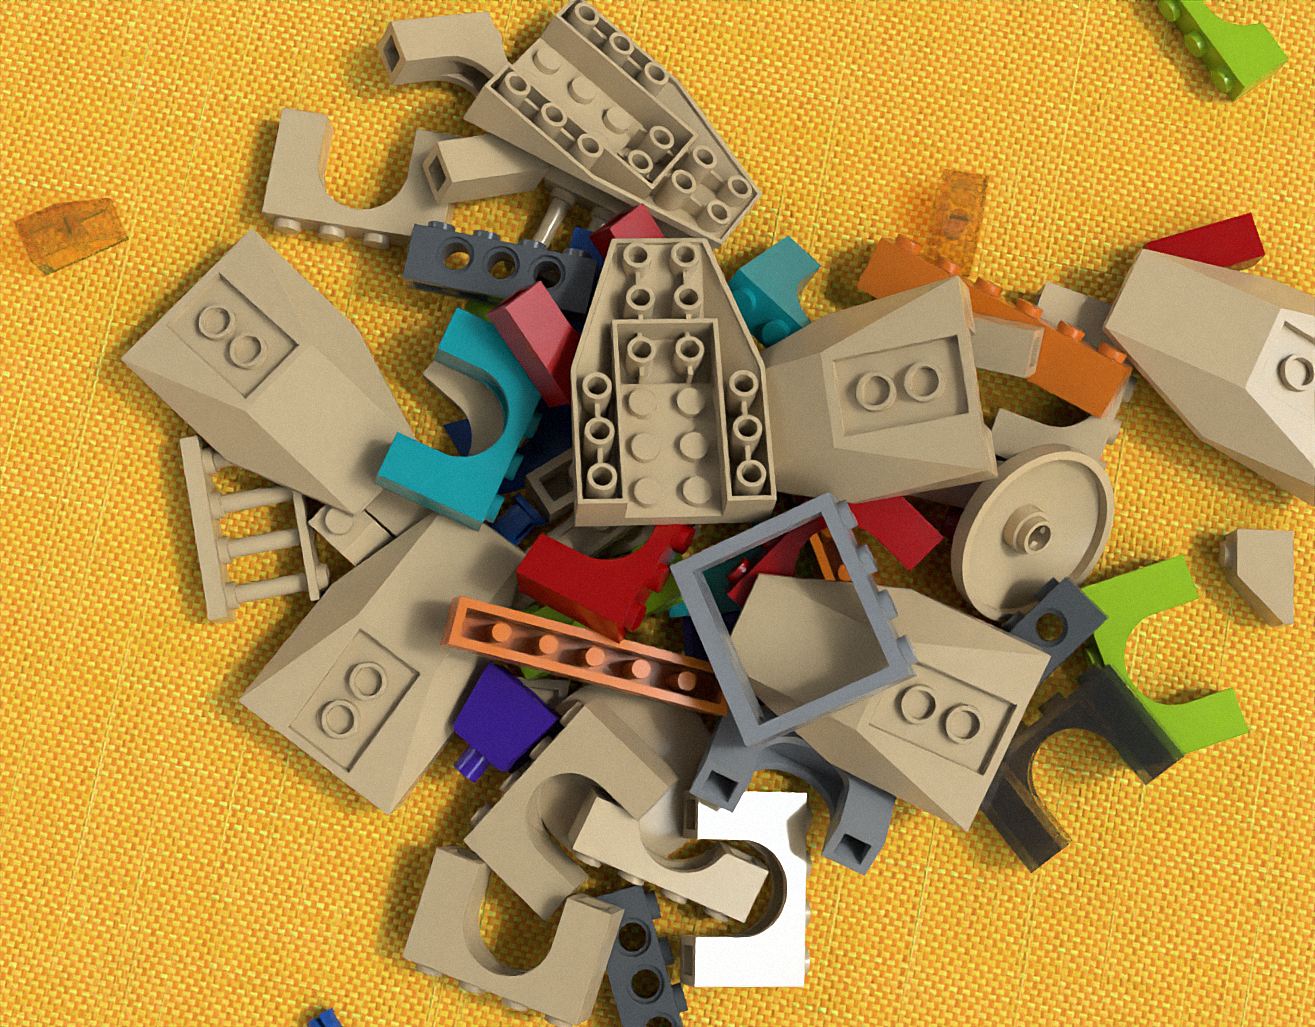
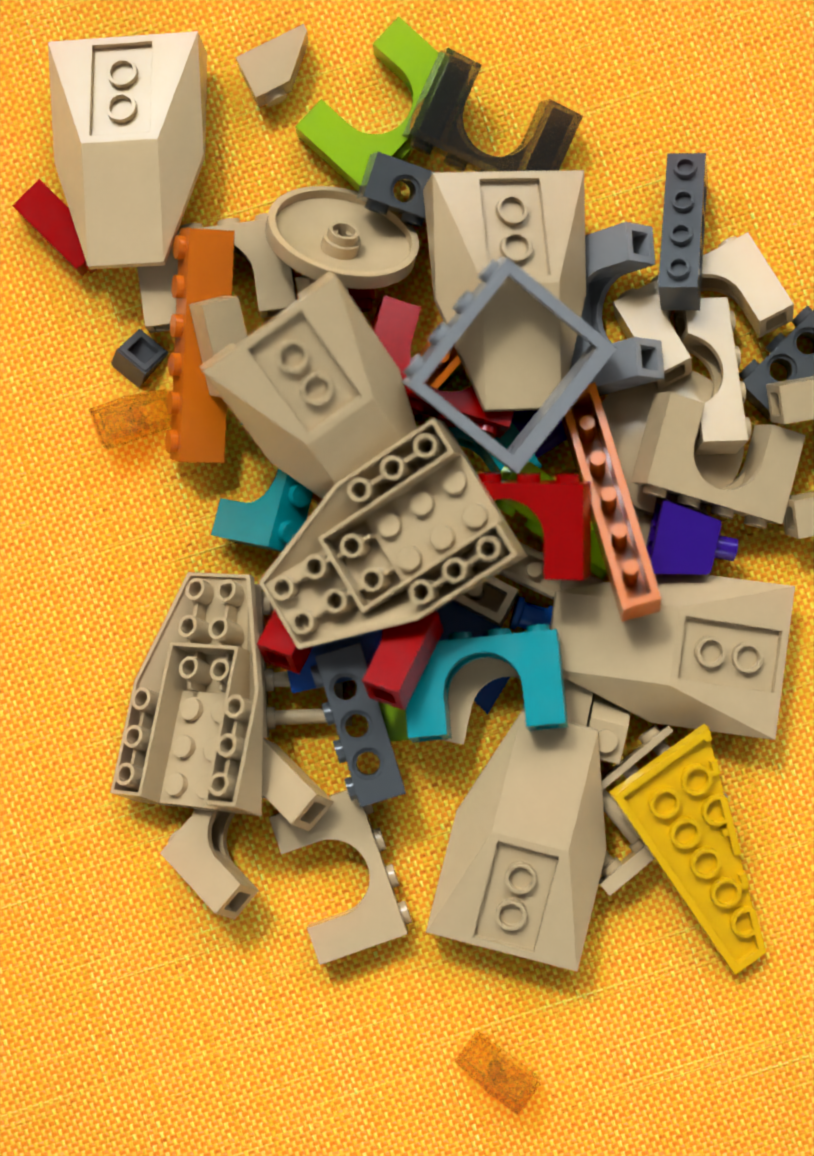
camera: 120 degrees left, 5 degrees up
none -> dark grey slope [111,329,169,387]
none -> yellow wing [609,724,766,975]
none -> dark grey brick [658,153,708,310]

